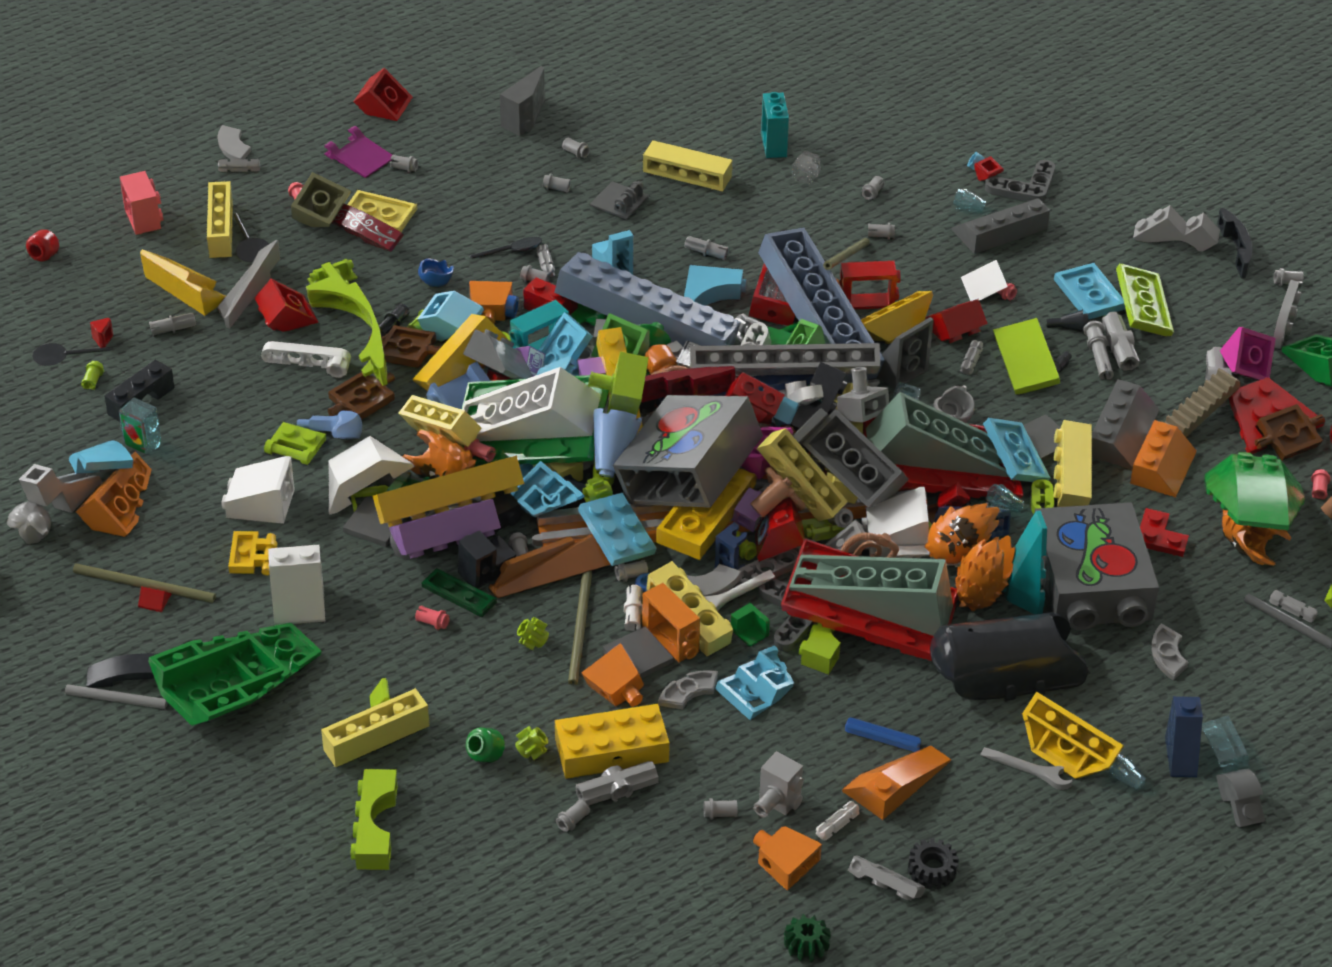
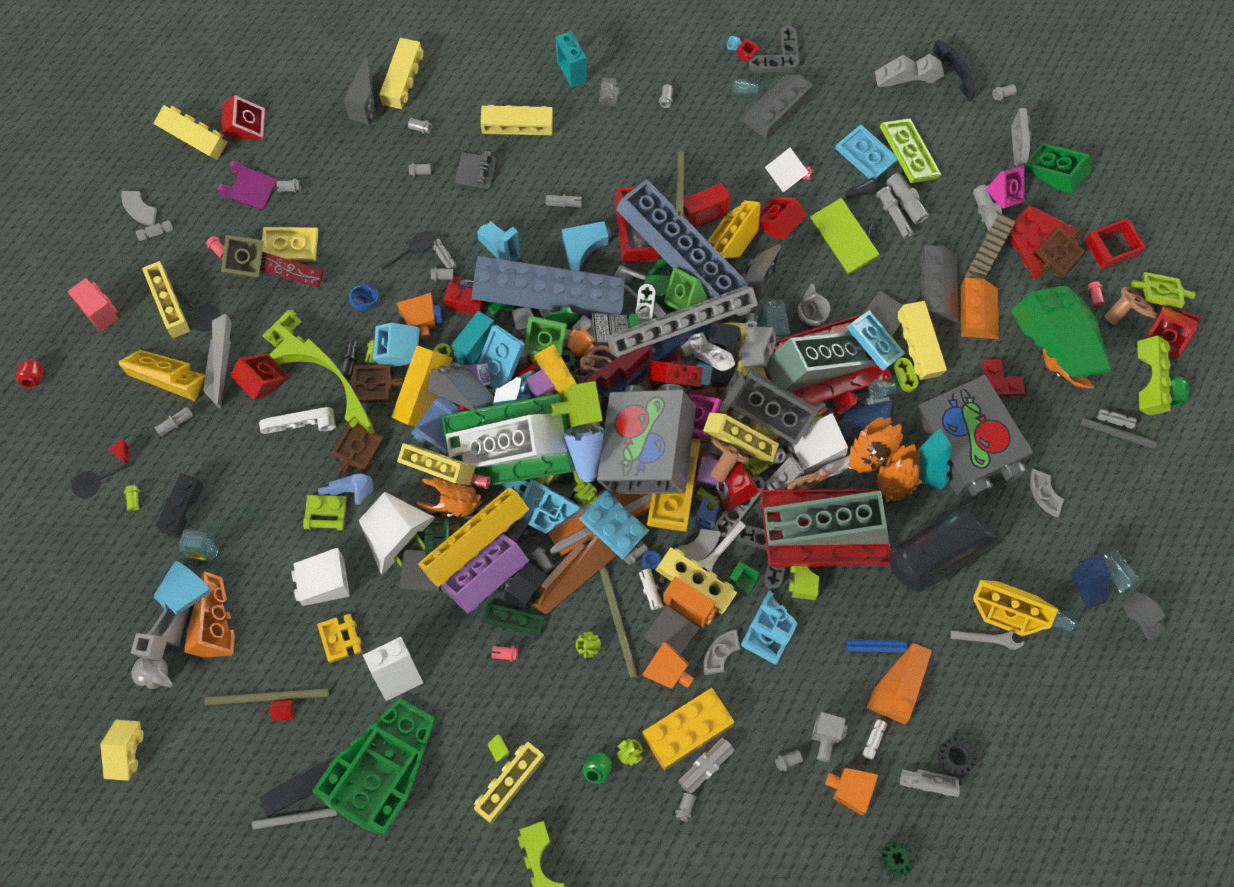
camera: 20 degrees left, 25 degrees up
light grey pin [868,222,895,240] -> none
light grey axle [960,340,983,375] -> none
none -> light yellow brick [153,105,228,160]
none -> light yellow brick [379,38,423,109]

